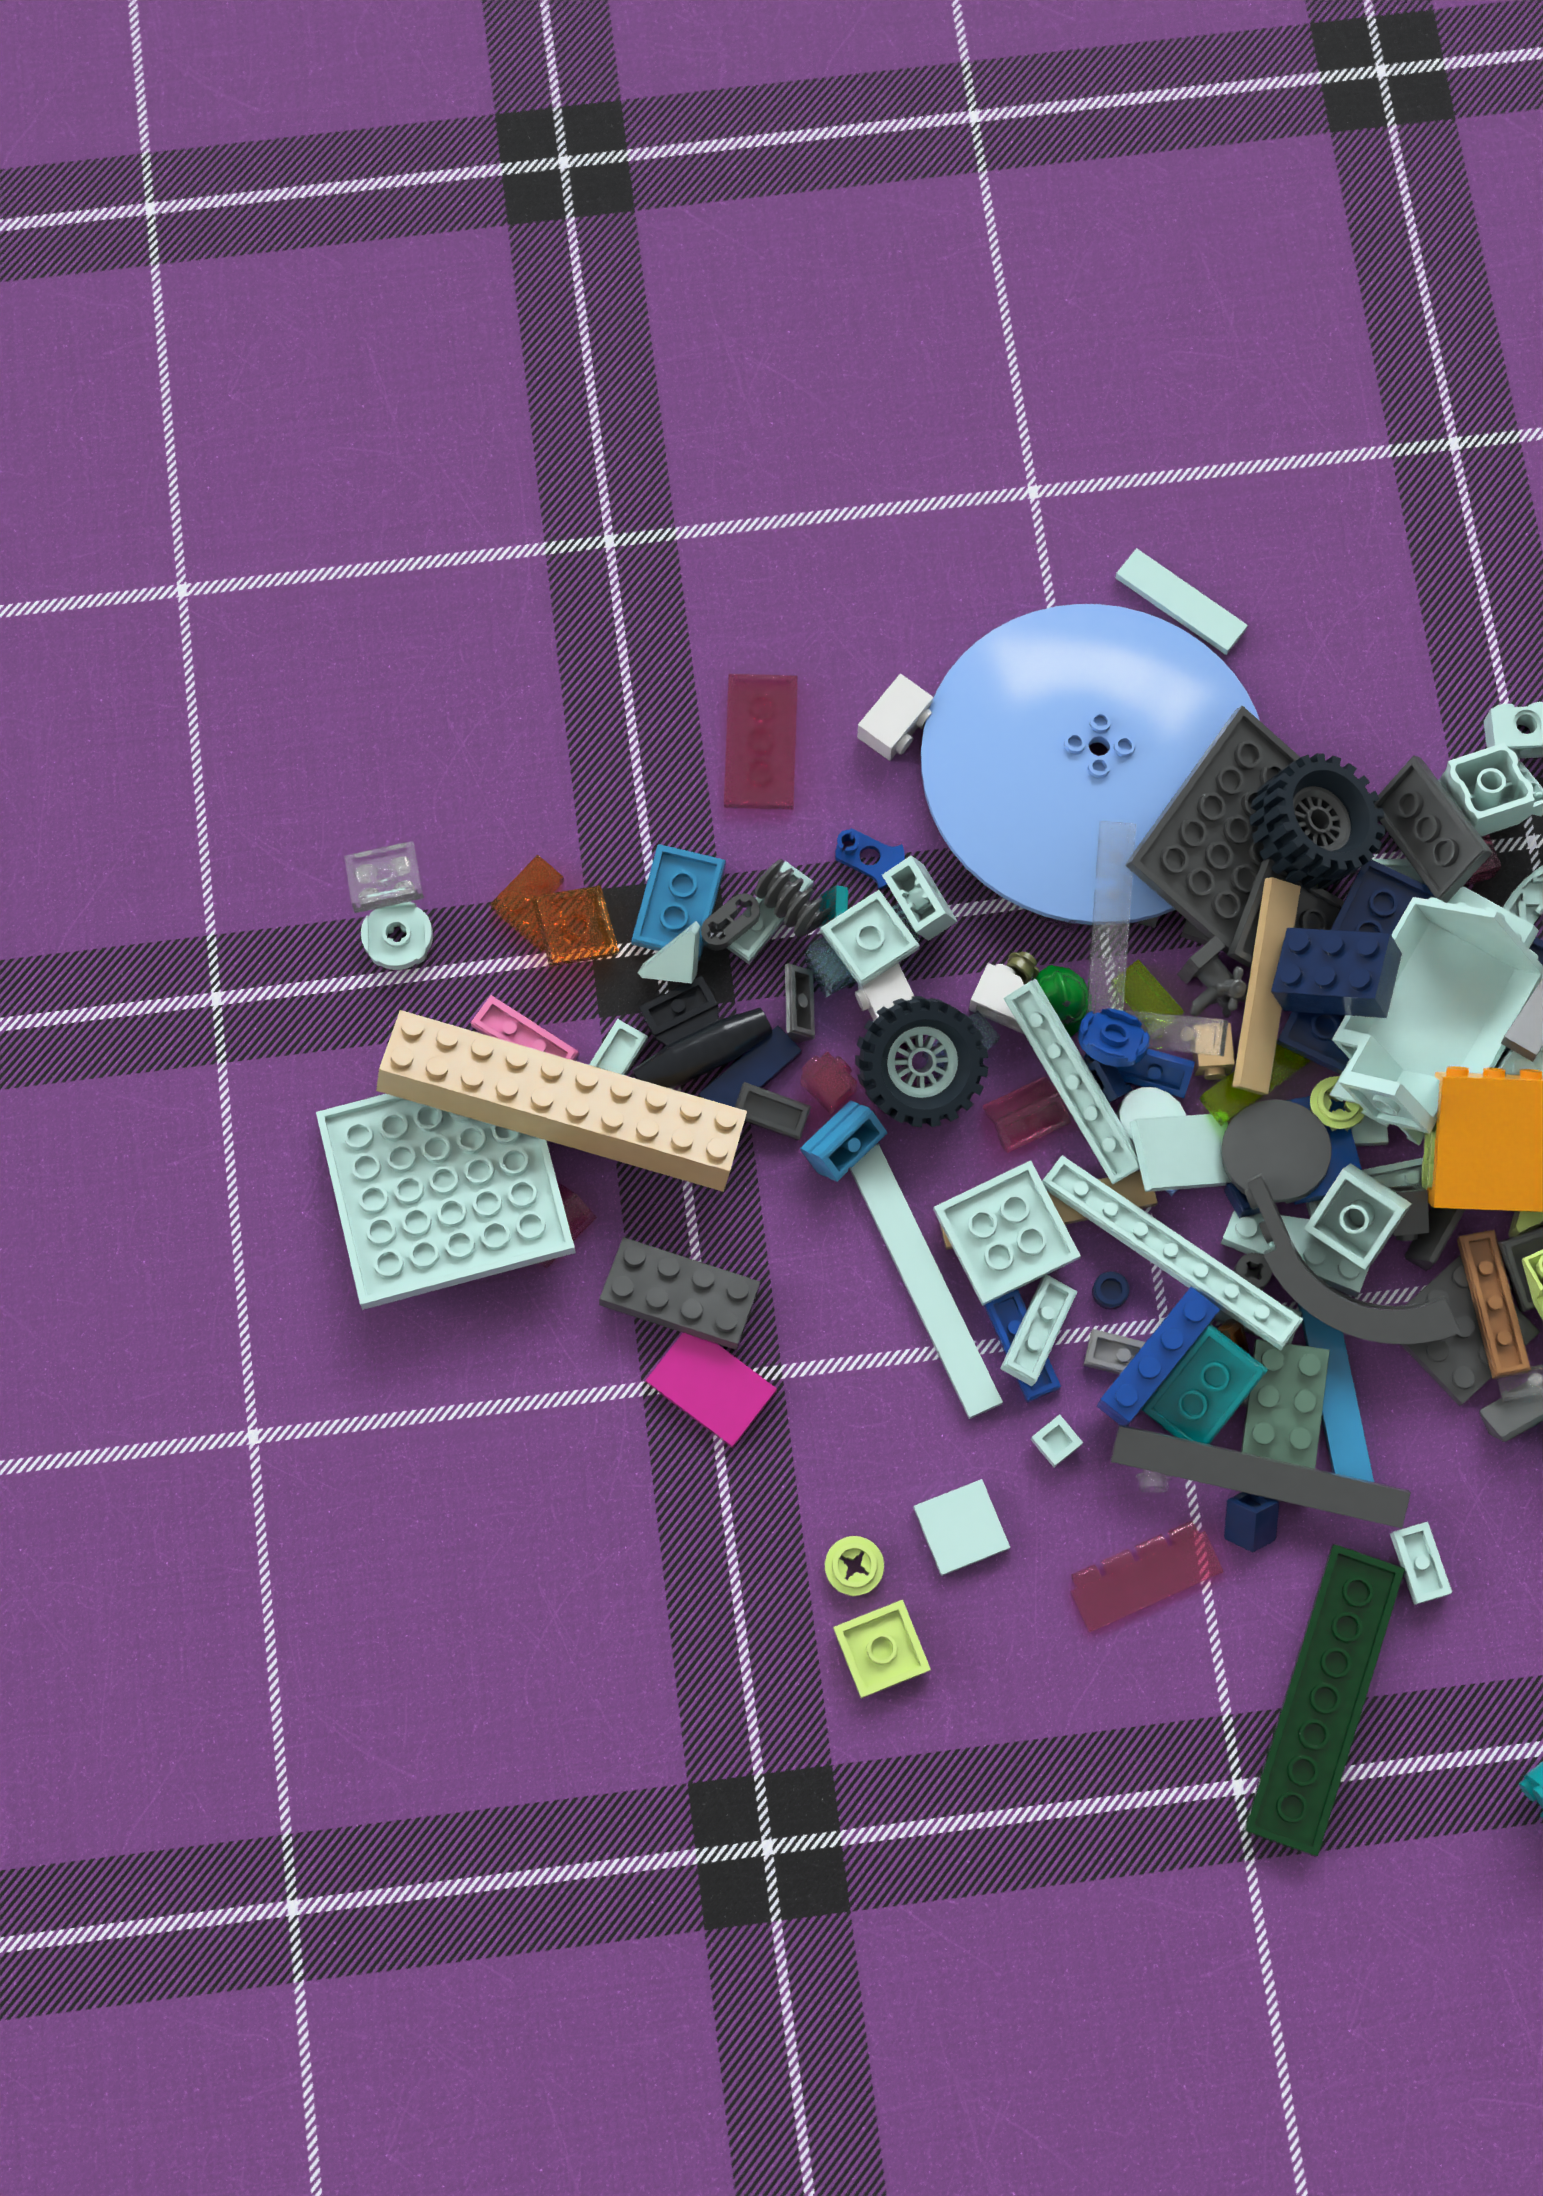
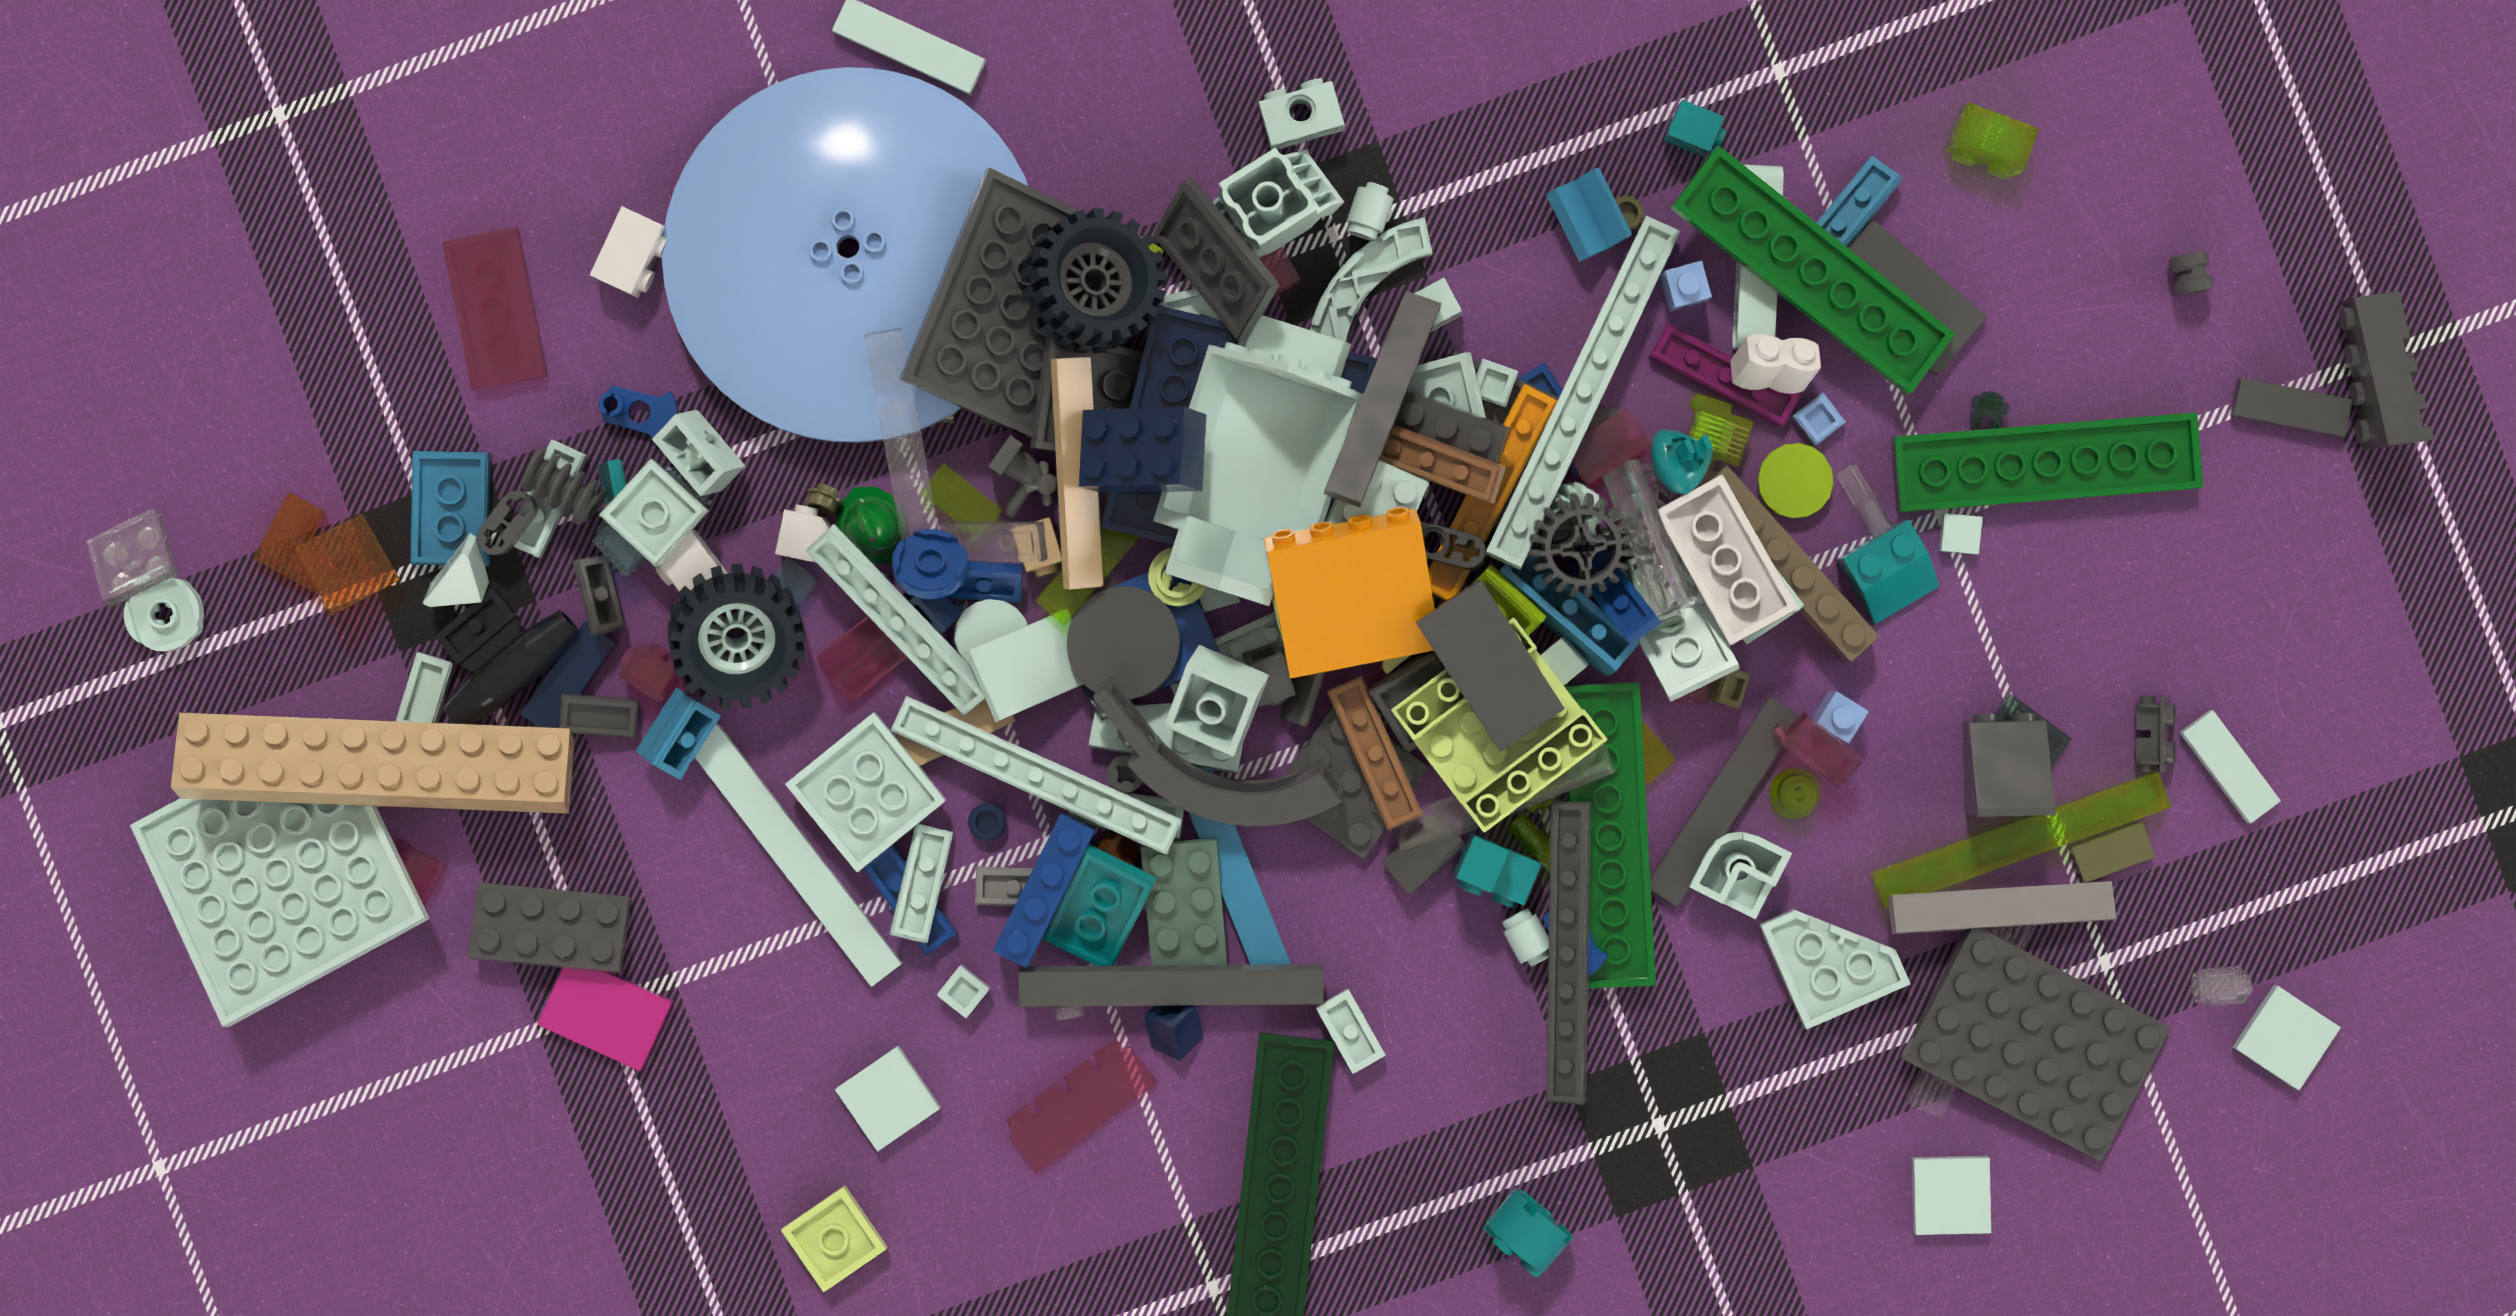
camera: 15 degrees left, 15 degrees up
bright pink tile [471,995,579,1061] -> none
yellowish green gear [825,1536,884,1596] -> none

